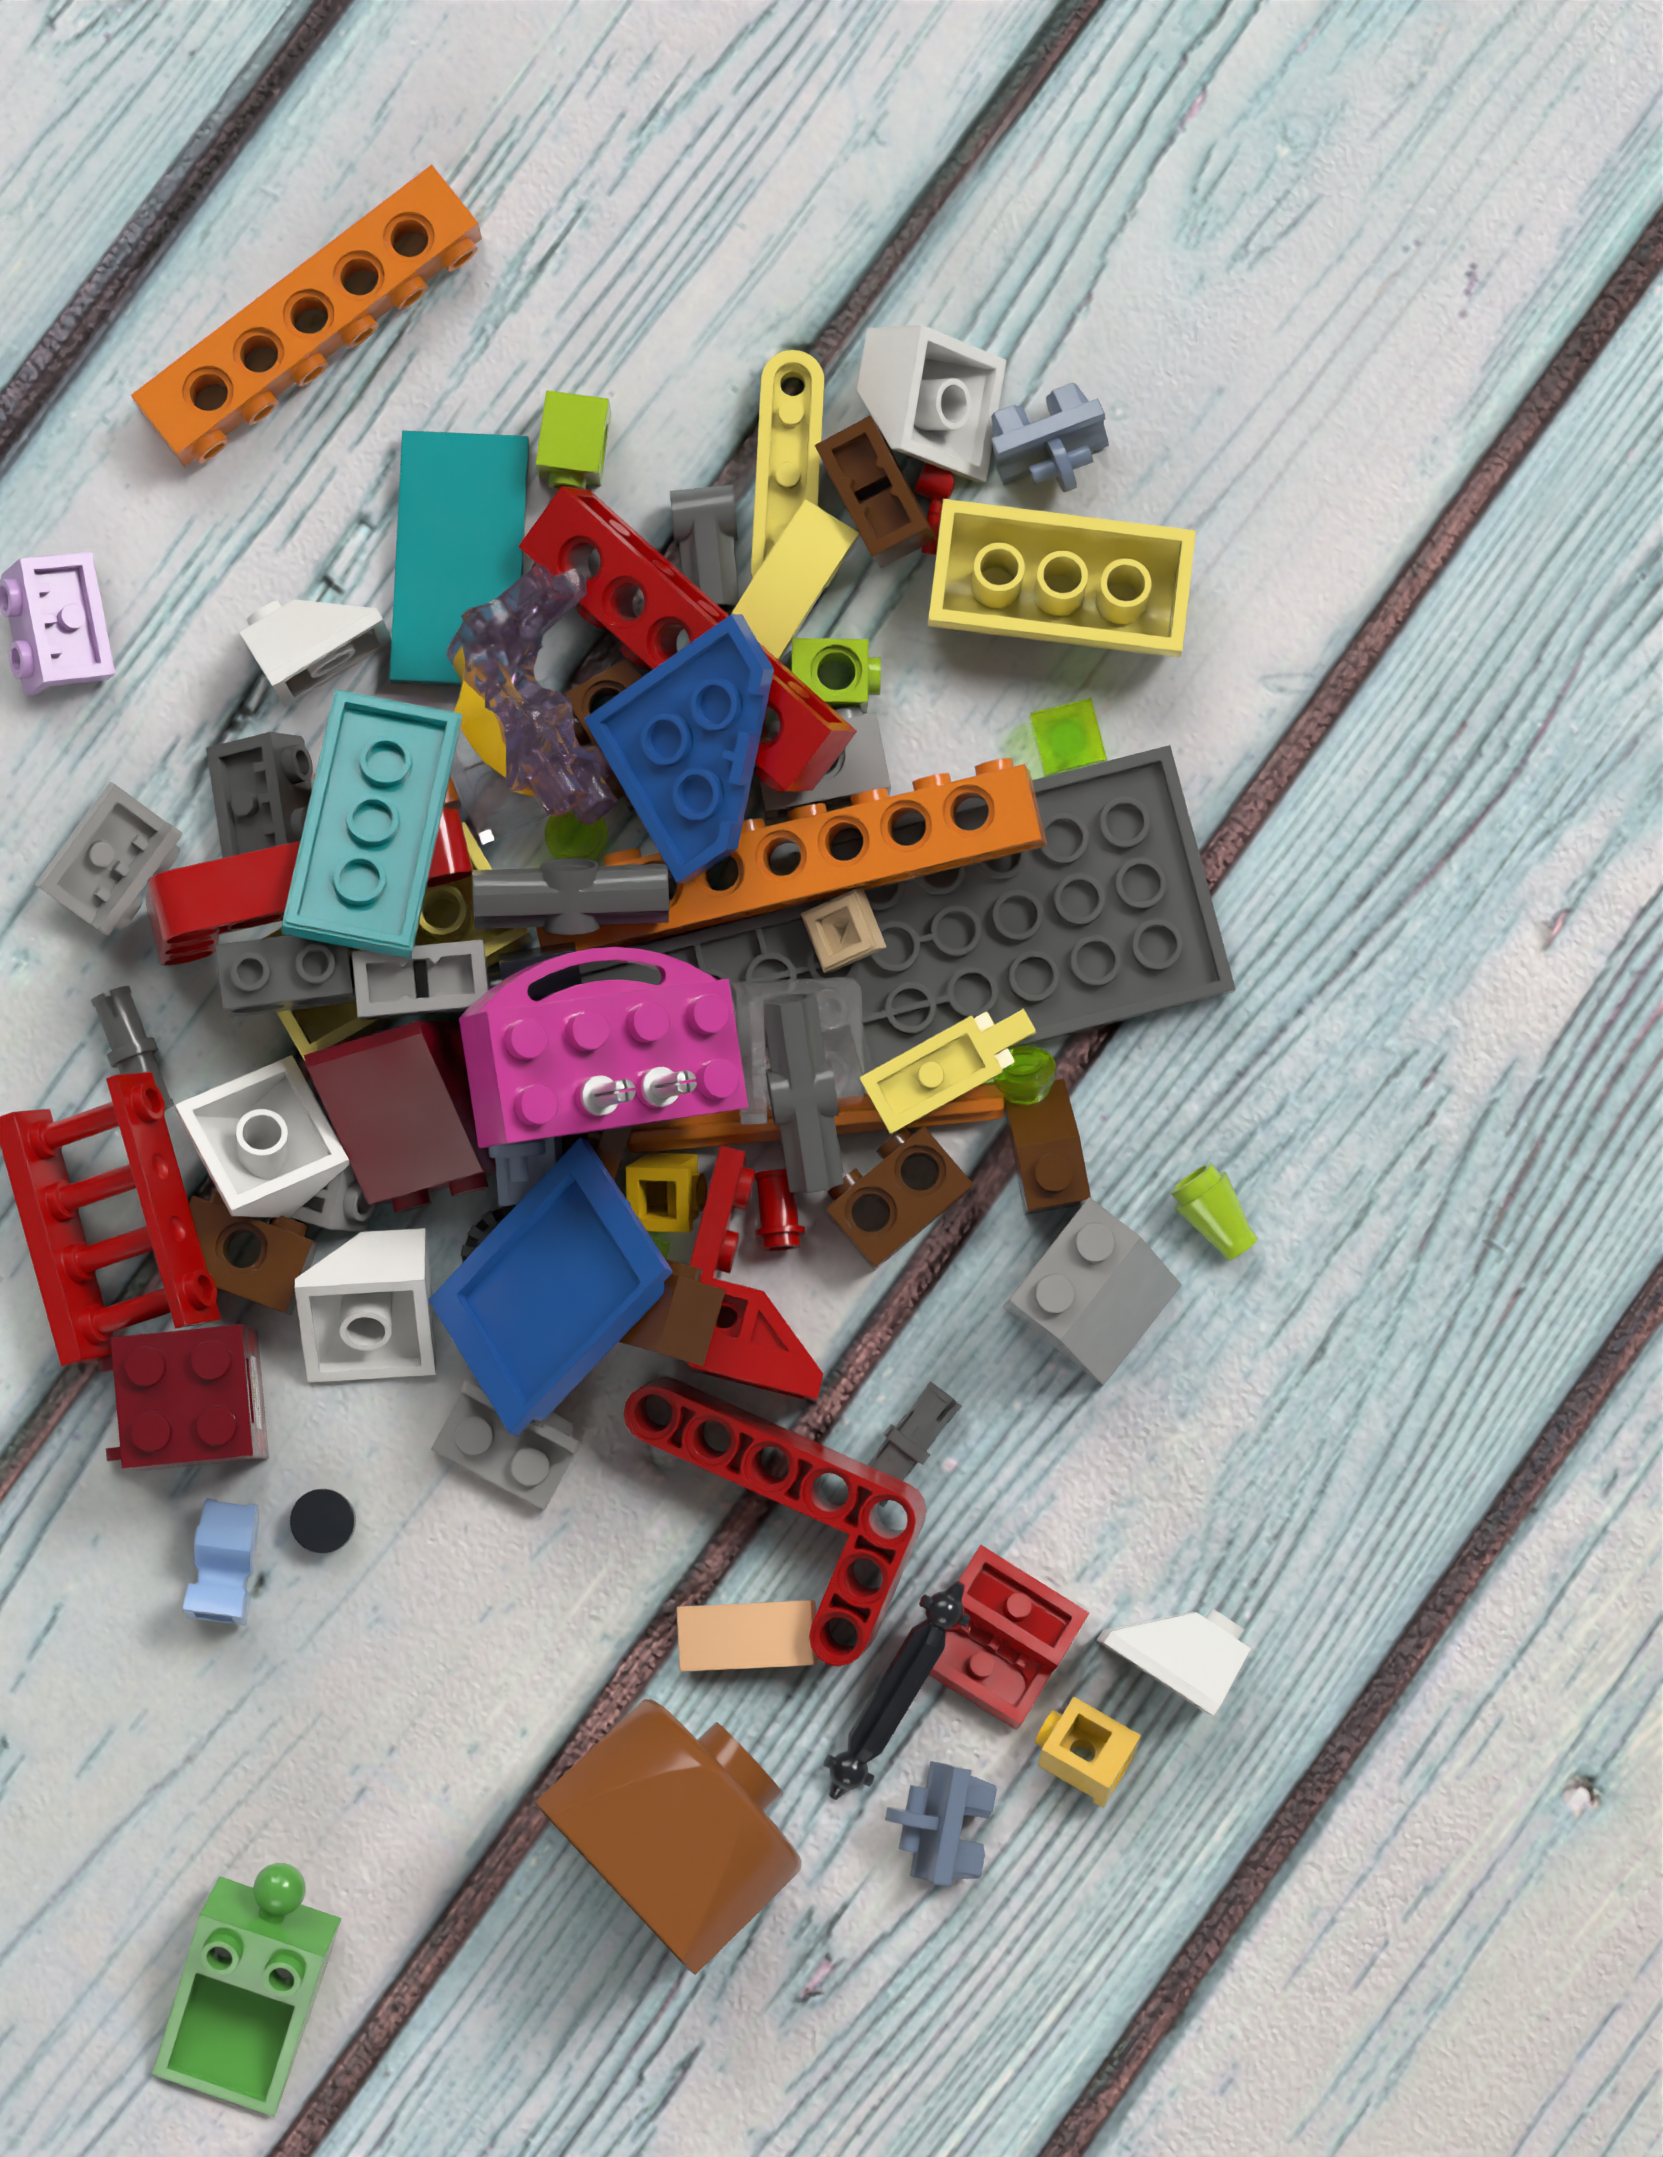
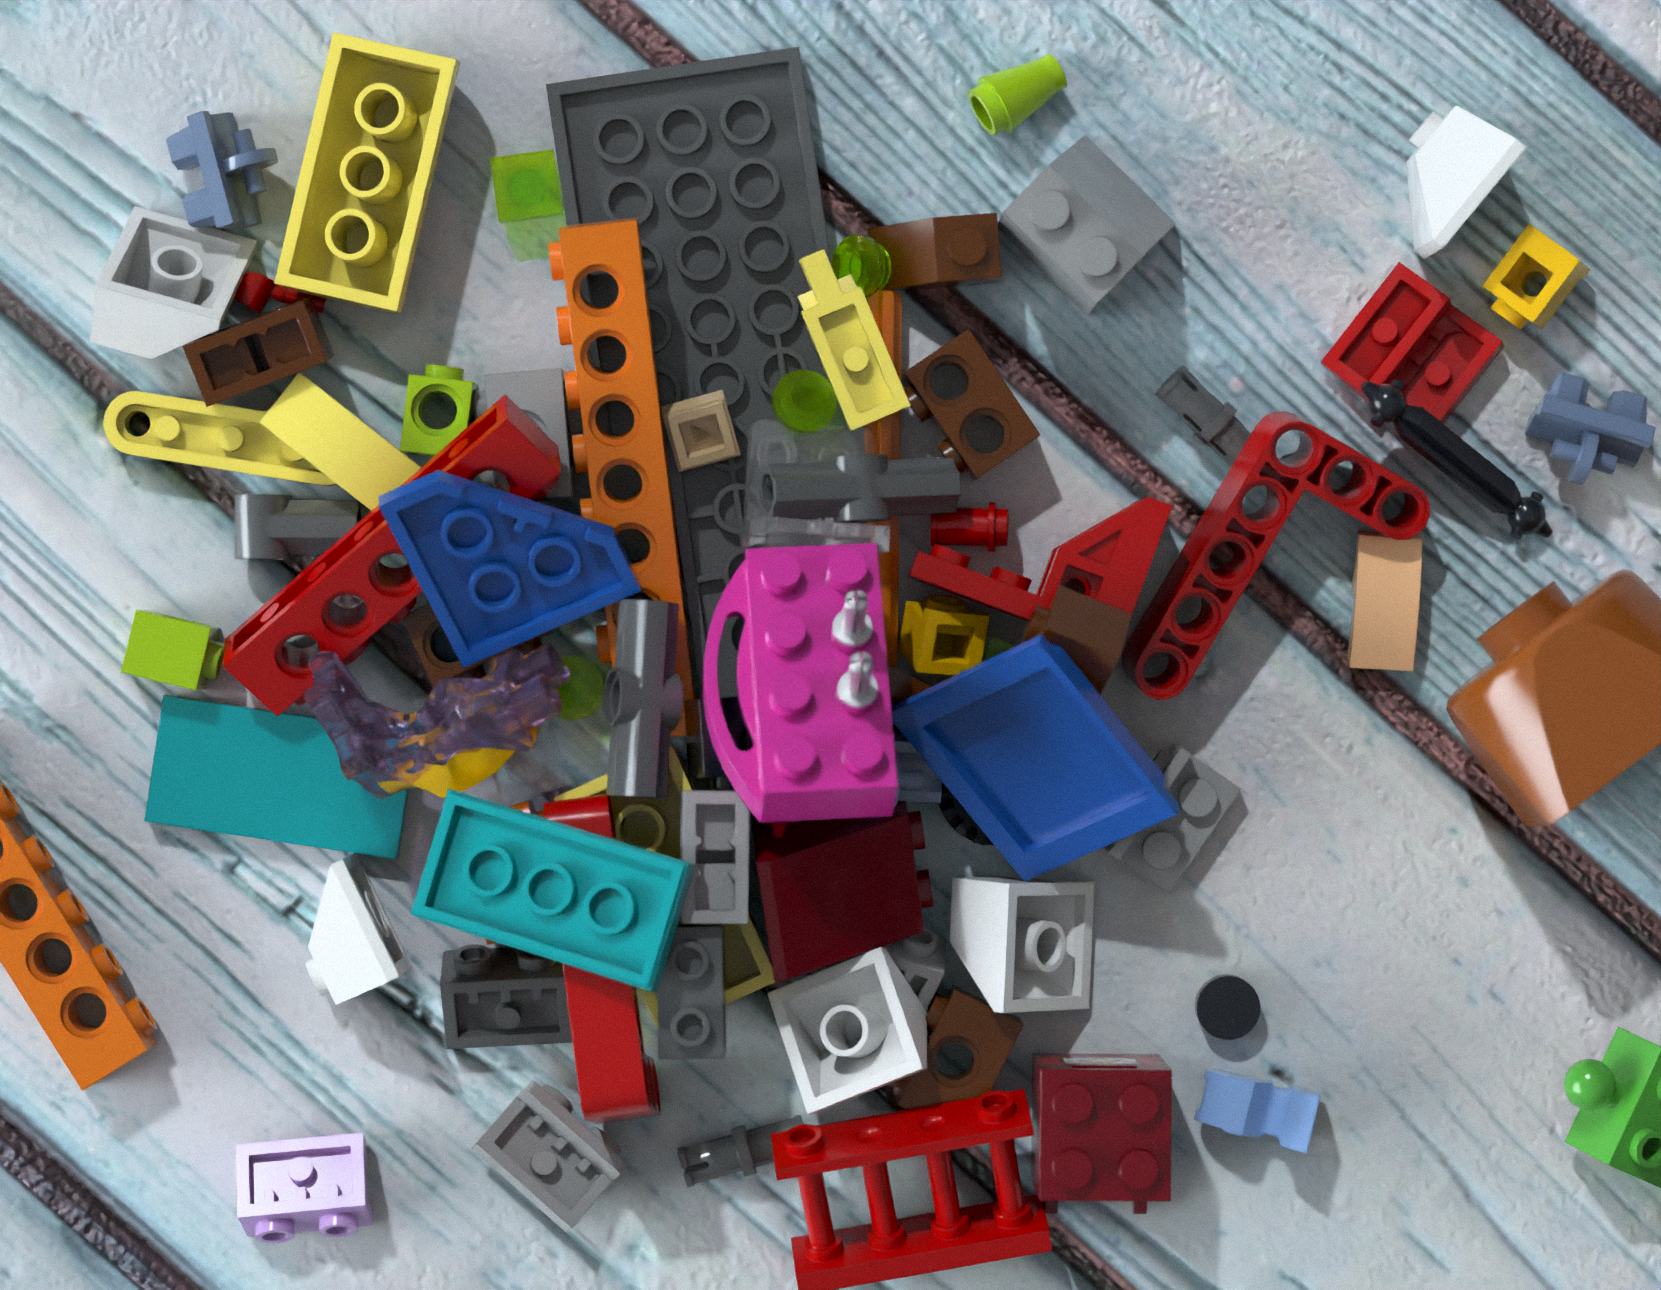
camera: 80 degrees left, 5 degrees up
none -> clear neon green plate [772,370,836,434]

